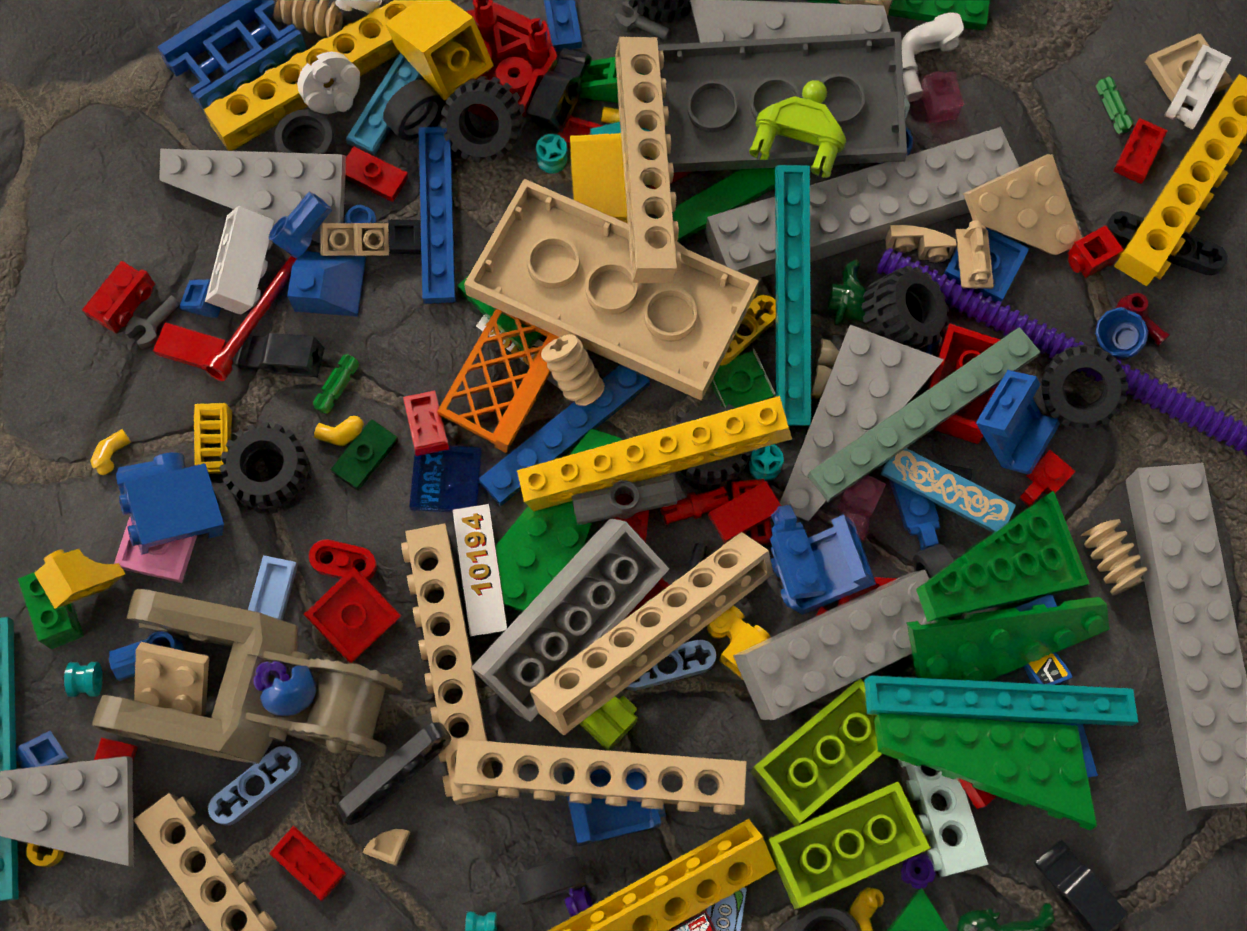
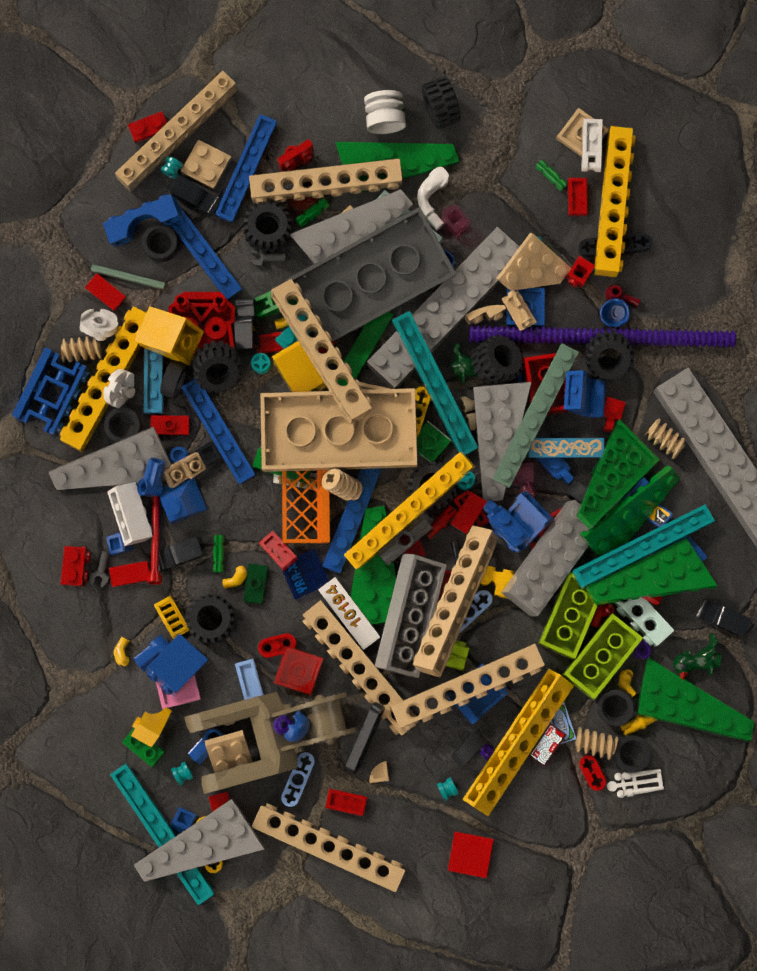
camera: 25 degrees left, 10 degrees up
lime connector [749,80,846,178] -> none
none -> red arm [590,603,614,628]

